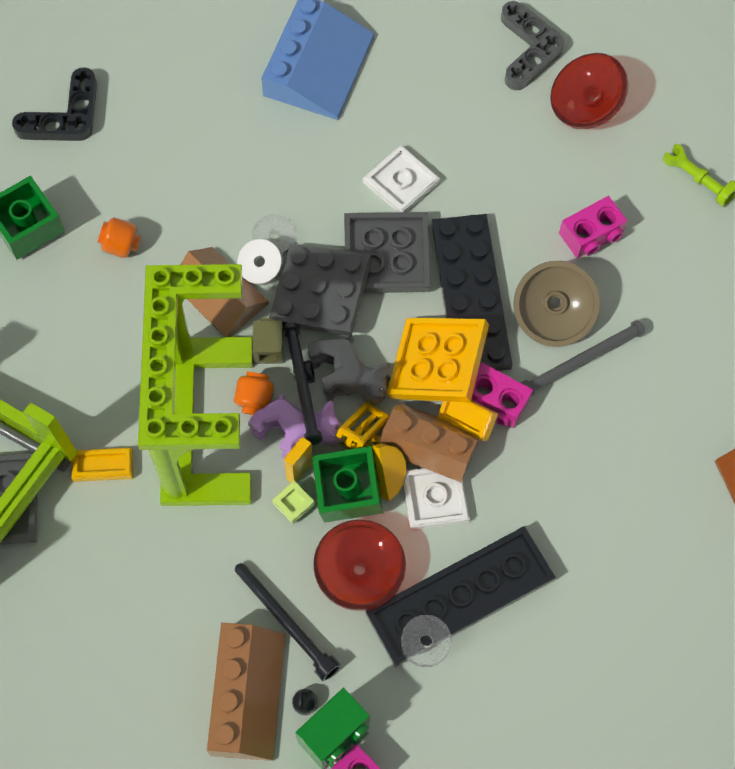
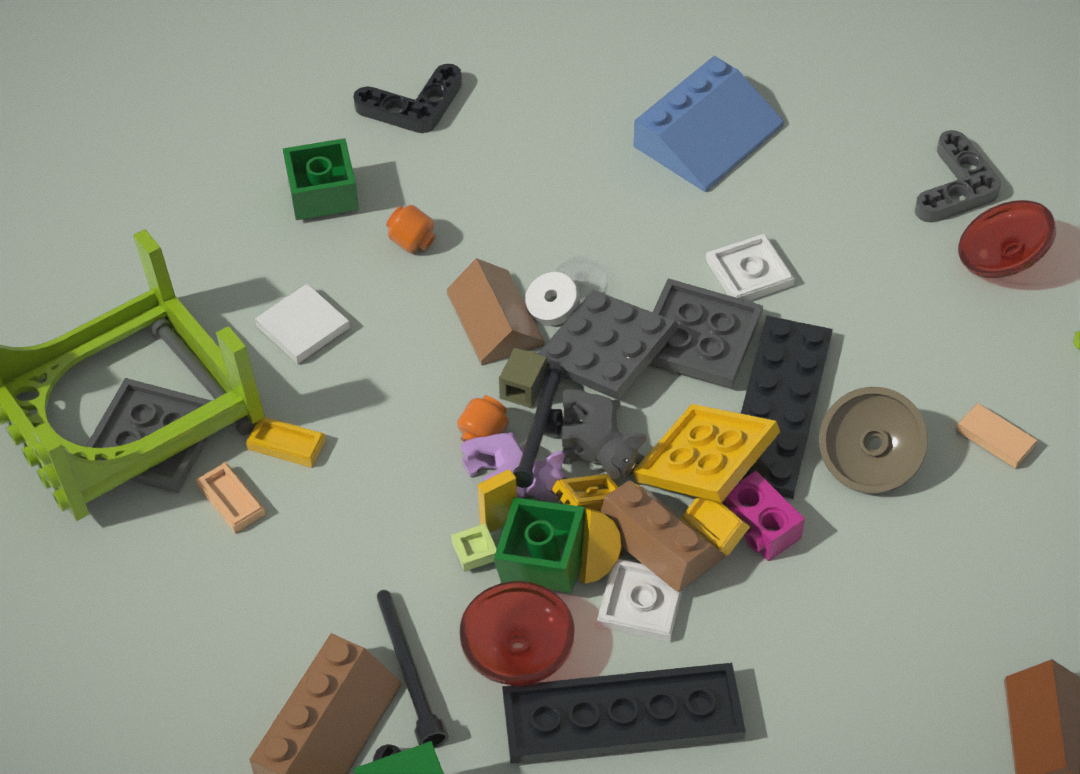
camera: 25 degrees right, 15 degrees down
lime arch [138,264,253,506] -> none
clear piece [401,615,452,667] -> none
dark grey bar [521,320,645,396] -> none
dark pink brick [559,195,627,259] -> none
none -> light nougat tile [196,462,266,534]
none -> white tile [255,284,350,364]
none -> light nougat tile [956,403,1037,469]

